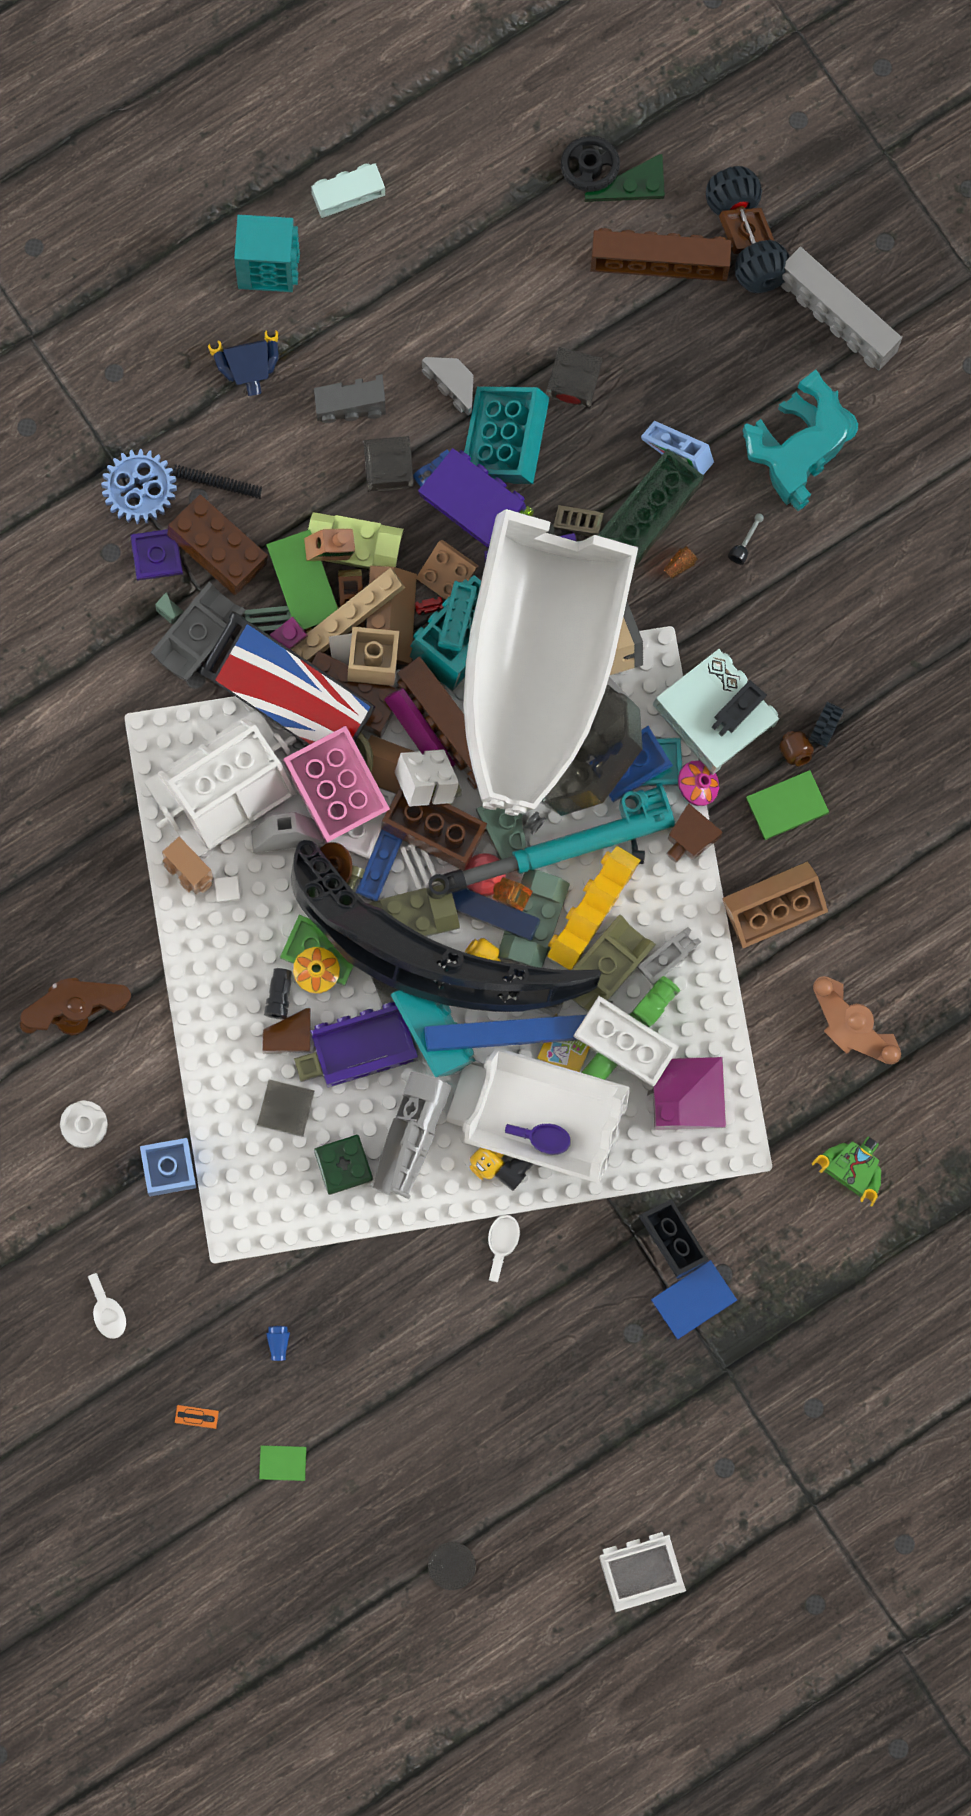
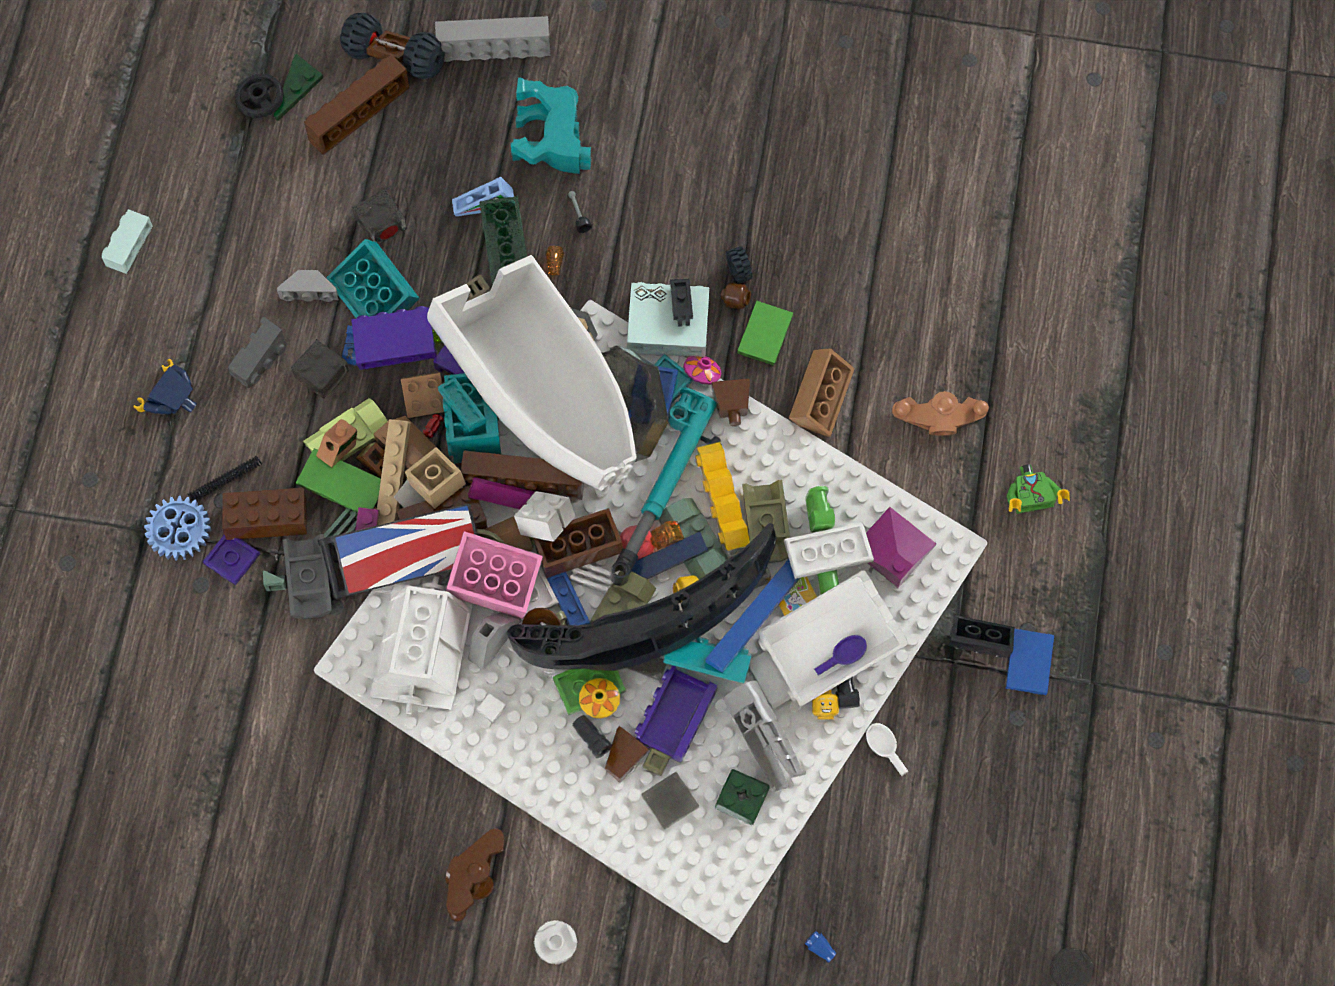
camera: 45 degrees left, 10 degrees down
light blue brick [140,1138,196,1196] -> none
medium nougat brick [162,836,213,895] -> none
teal brick [234,215,300,292] -> none
sand green wing [476,806,527,860] -> none
dark grey bush [524,811,546,835] -> none
window [599,1532,686,1613] -> none
light grey hinge [637,927,701,985] -> none

